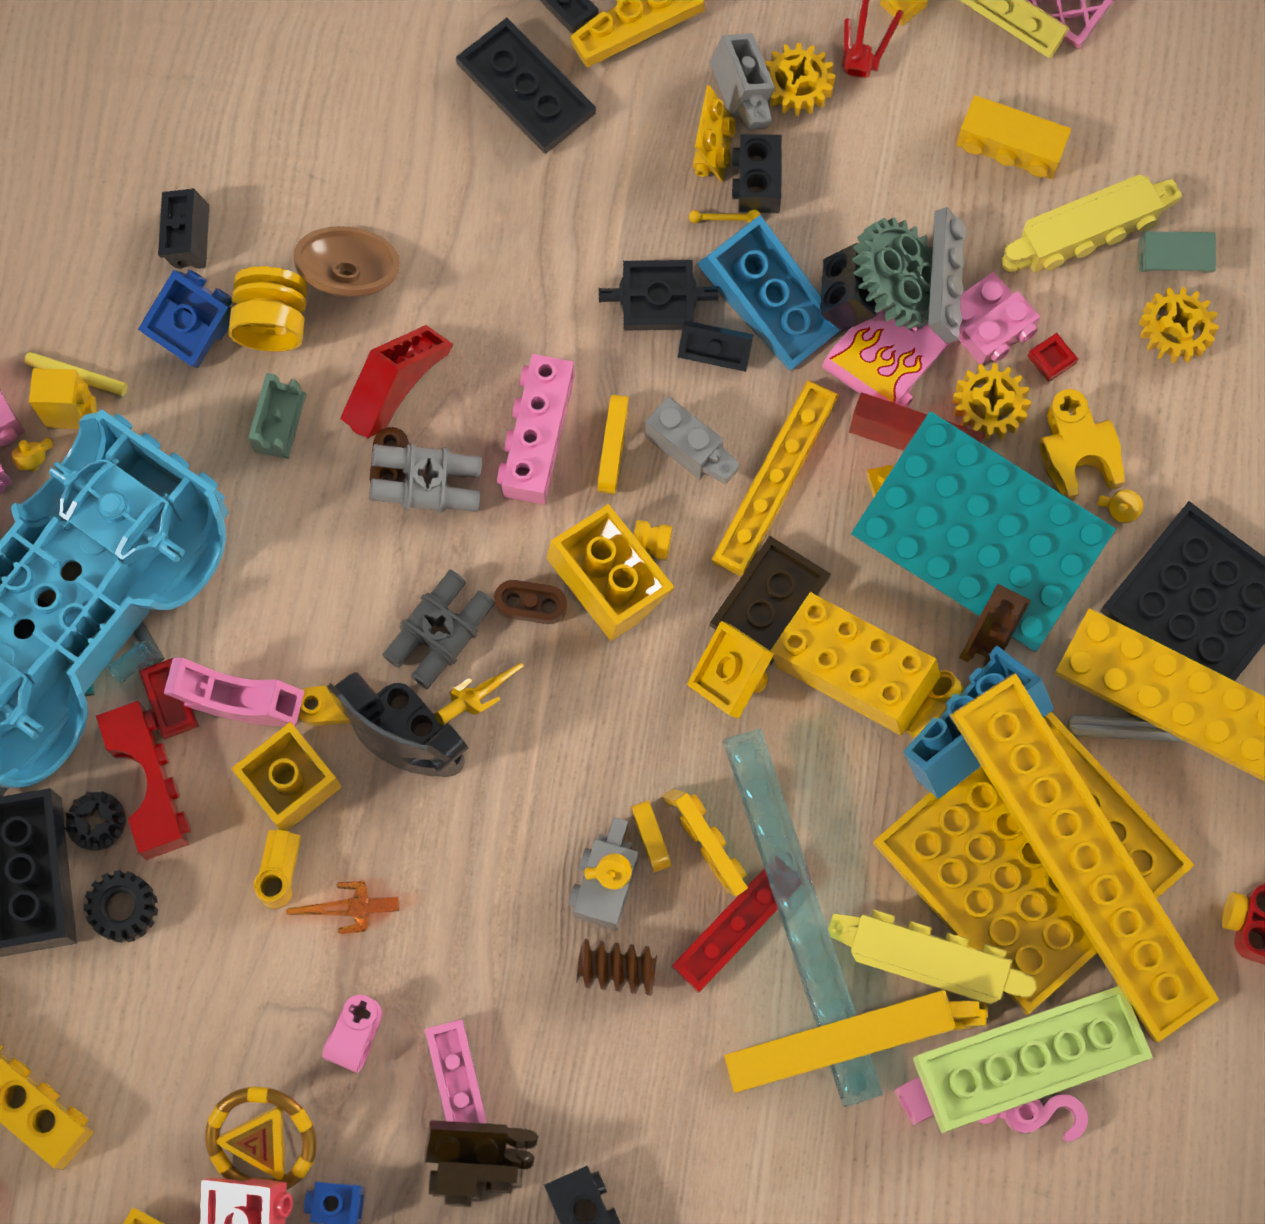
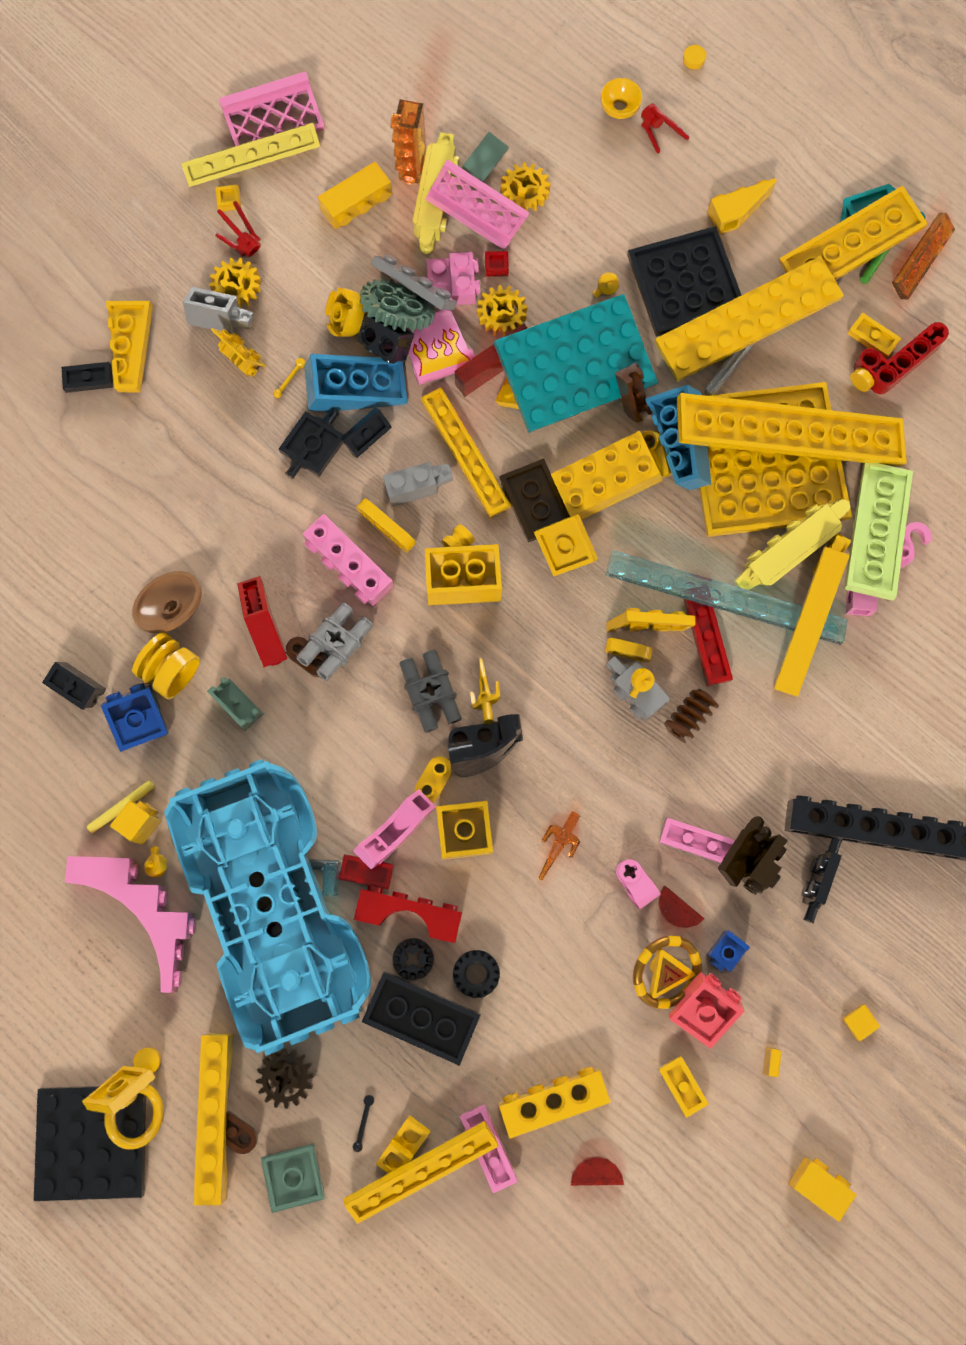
camera: 60 degrees left, 5 degrees up
yellow piece [254,829,301,909] -> none
black plate [456,17,596,154] -> none
reddish brown plate [494,580,567,624] -> none
black brick [732,134,782,213] -> none
yellow piece [1039,389,1125,501] -> none
none -> yellow cylinder [325,287,368,337]
none -> clear orange brick [390,99,426,184]
none -> bright pink fence [425,159,529,250]
none -> clear red tile [658,885,705,928]

